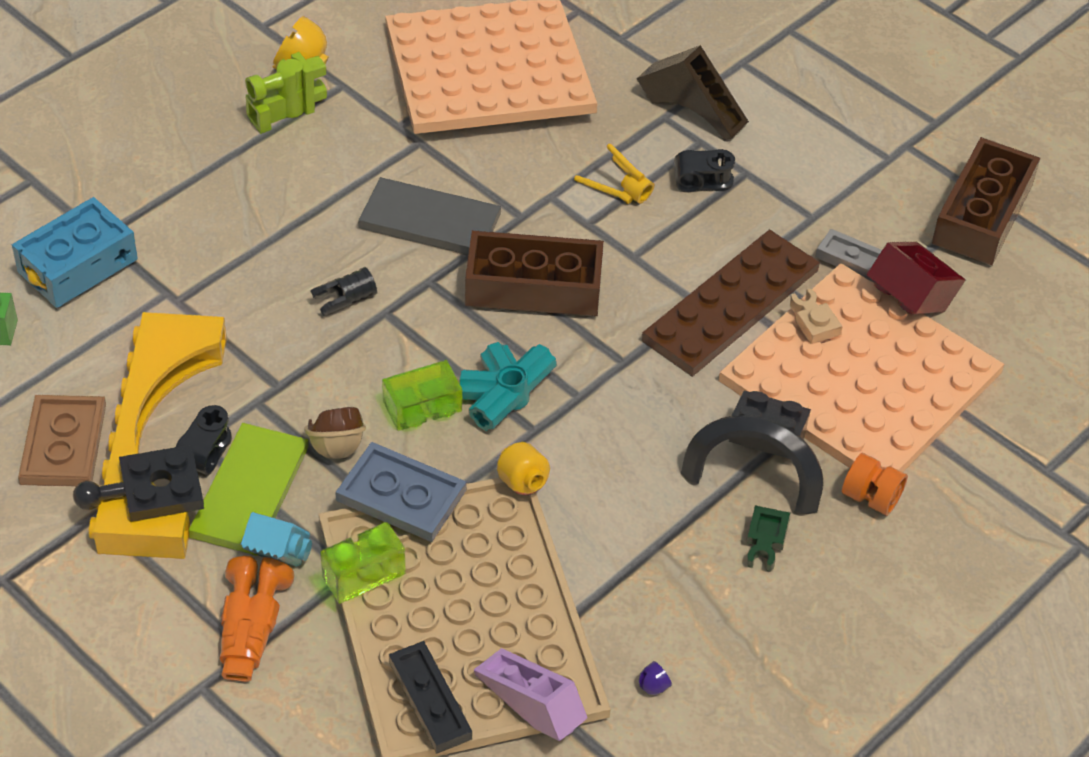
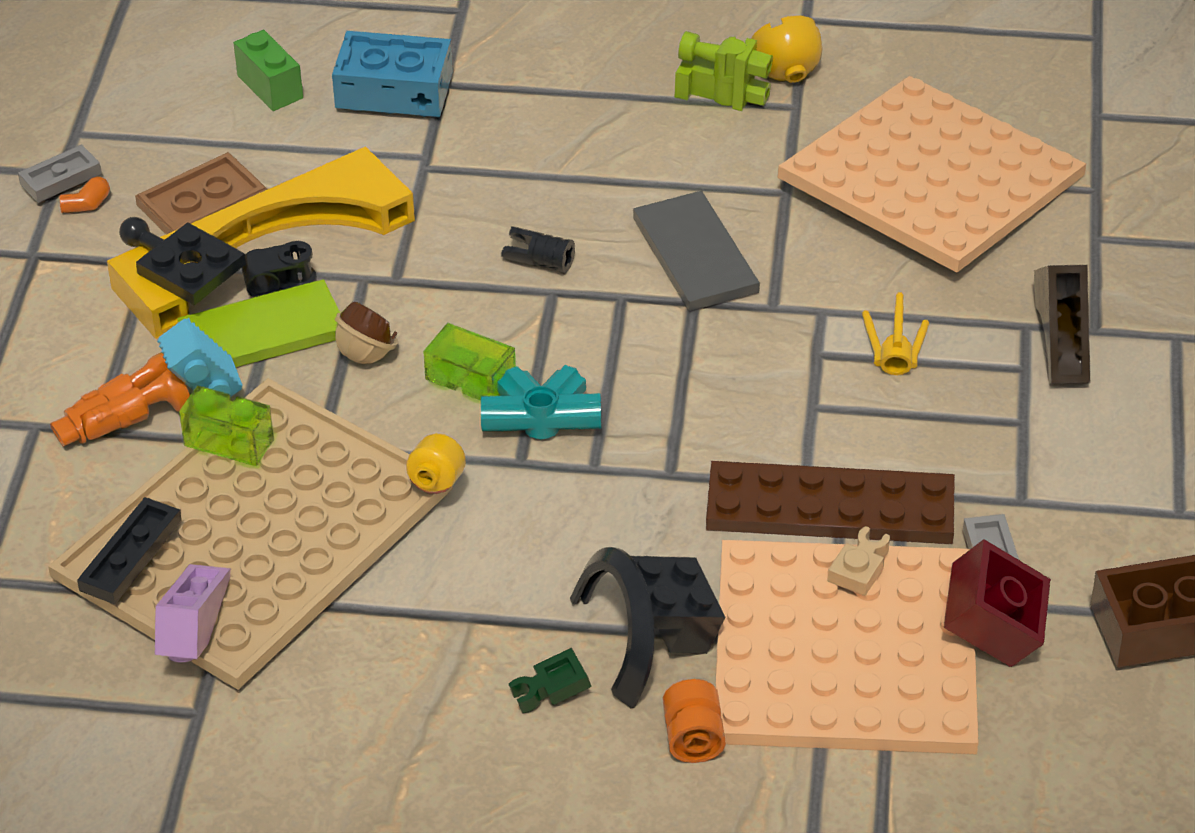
camera: 55 degrees right, 5 degrees down
sand blue plate [335,442,467,542] -> none
reddish brown brick [465,230,604,316] -> none
dark purple hinge [638,661,672,695] -> none
black piece [674,149,735,192] -> none

